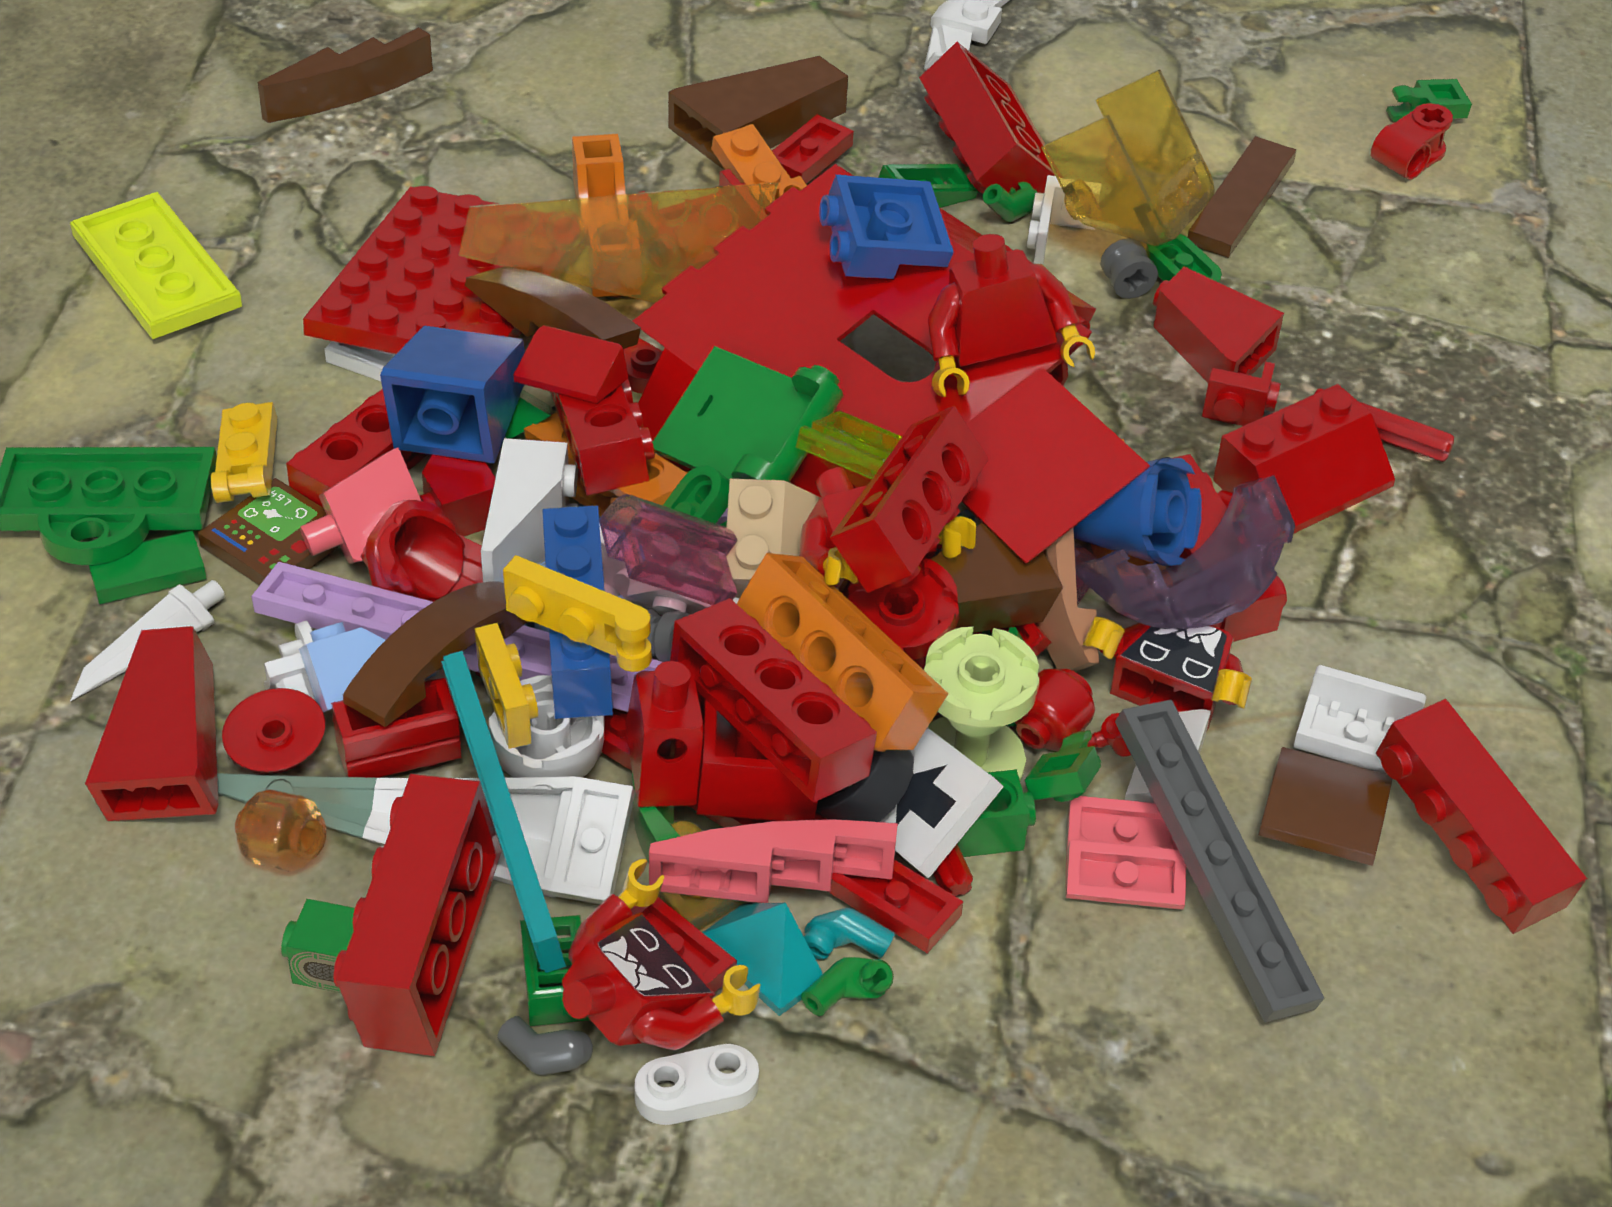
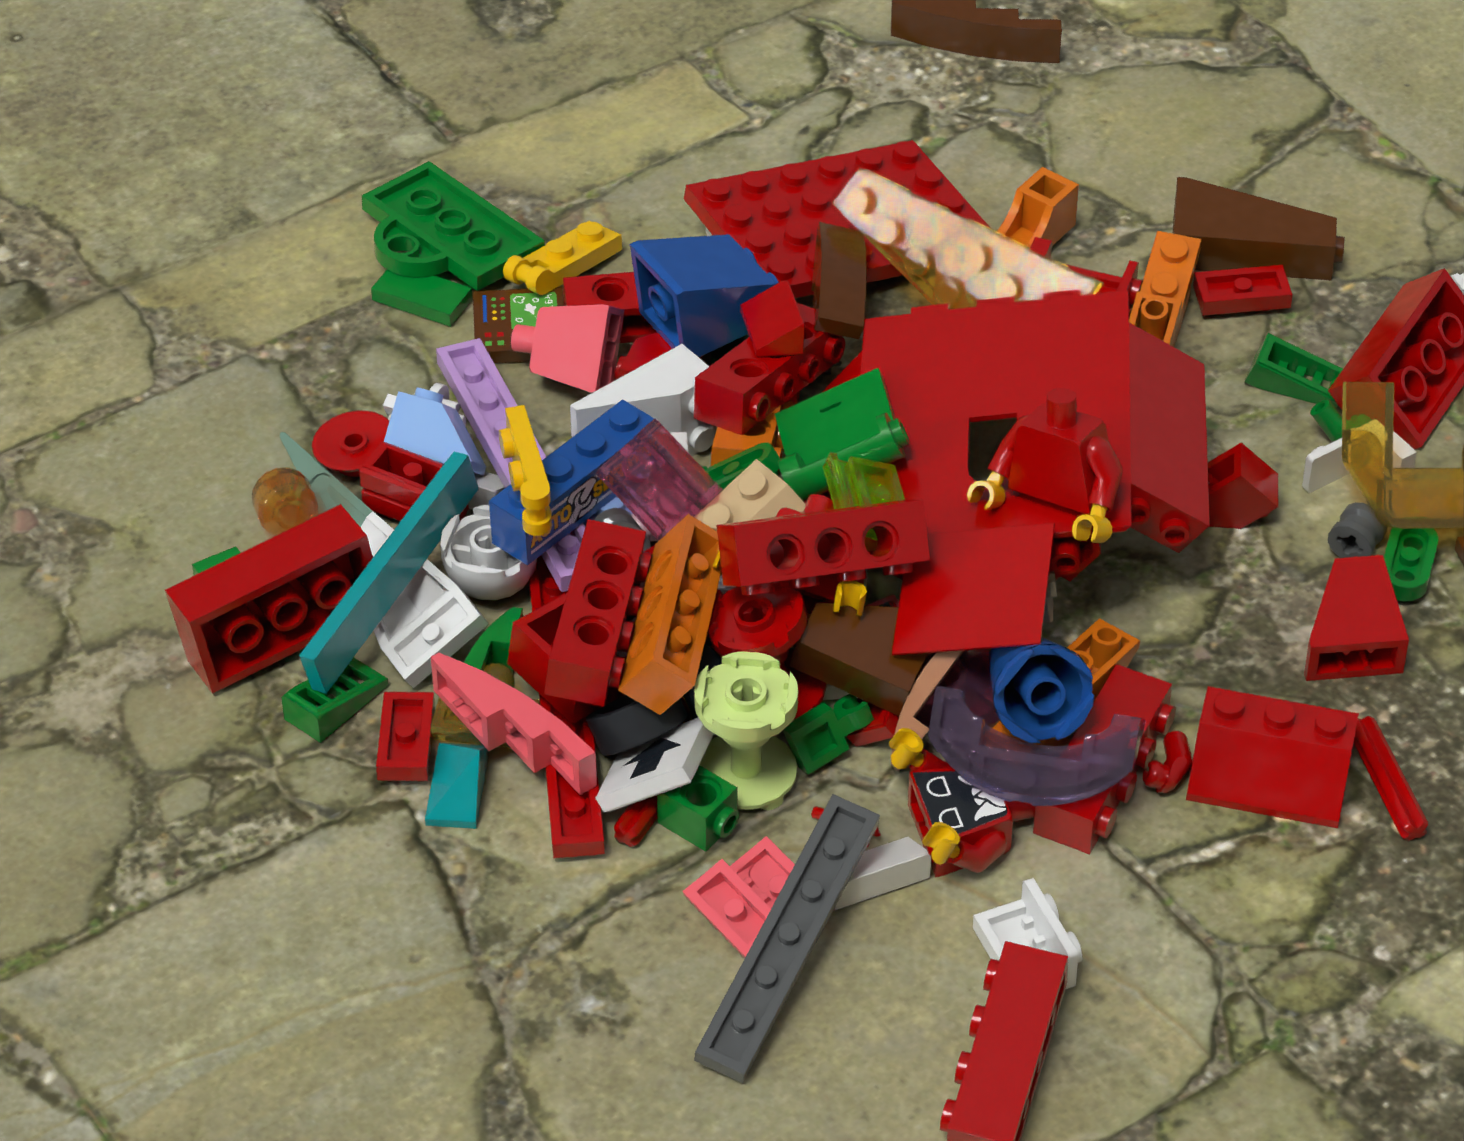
camera: 50 degrees right, 0 degrees up
neon yellow plate [70,192,242,339] -> none
white bar [70,580,225,701] -> none
red slope [85,626,219,821] -> none
reddish brown slope [342,581,529,727] -> none
red hair [361,500,483,602] -> none
yellow plate [475,623,538,749] -> none
dark grey arm [497,1016,593,1075] -> none
torso [562,859,761,1050] -> none
red torso [625,661,703,807] -> none
white plate [635,1044,759,1125] -> none
green arm [801,957,894,1016] -> none
teal arm [804,908,895,959] -> none
blue plate [819,175,954,279] -> none
red head [1015,669,1095,751] -> none
green plate [1025,730,1101,802] -> none
red bracket [1202,361,1281,426] -> none
reddish brown slope [1258,747,1392,866] -> none

